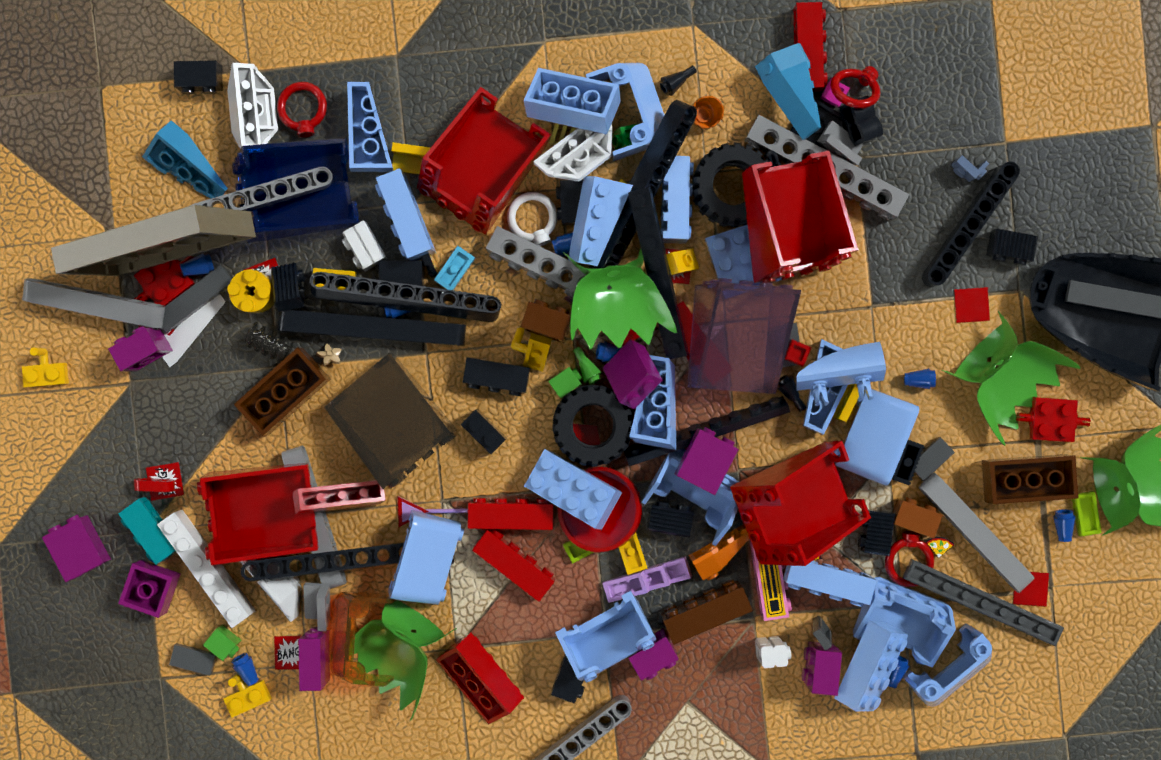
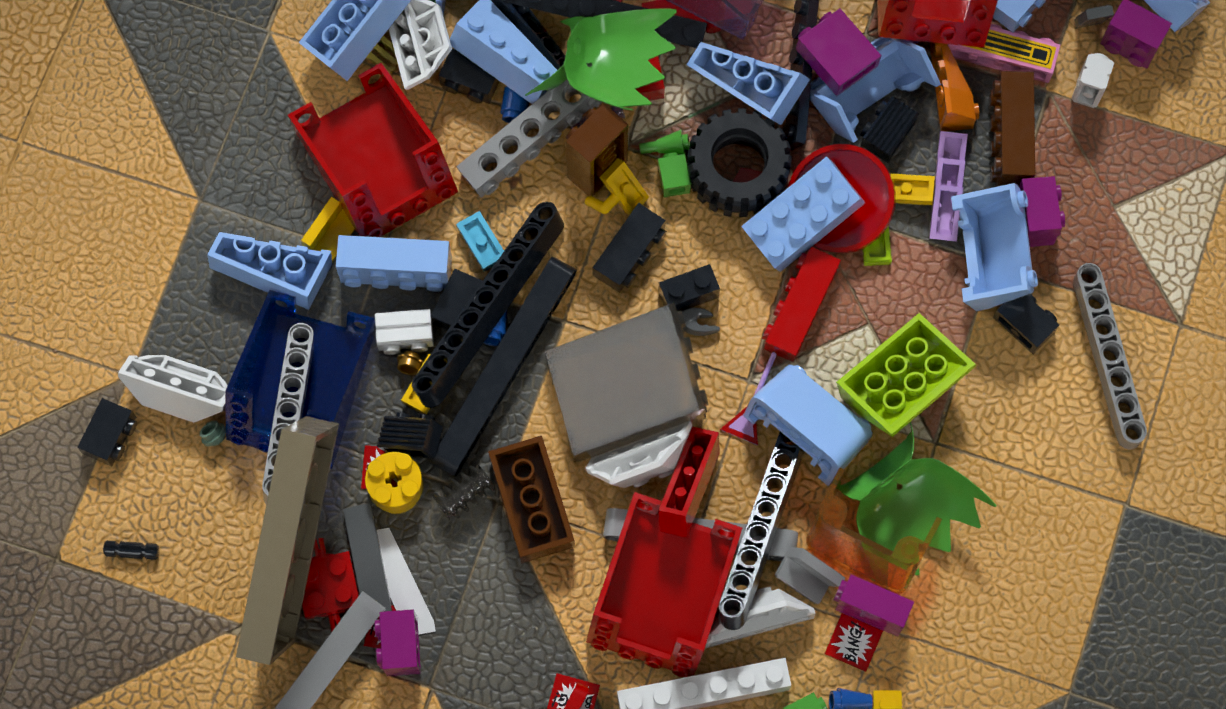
camera: 70 degrees left, 15 degrees down
dark azure wedge [142,121,228,199] -> none
blue cone [180,253,214,276] -> none
red piece [277,82,327,138] -> none
tan plant [316,344,341,366] -> none
black tile [422,254,438,278] -> none
red slope [435,632,525,725] -> none
red brick [472,529,555,602] -> none
white piece [507,192,557,247] -> none
blue cone [596,341,622,362] -> none
magenta brick [603,339,663,409] -> none
none -> black axle [103,540,159,560]
none -> sand green plate [200,420,227,447]
none -> pearl gold plate [397,351,423,375]
none -> white wedge [585,421,692,488]
none -> dark grey hand [659,307,720,336]
none -> lime slope [836,313,976,437]

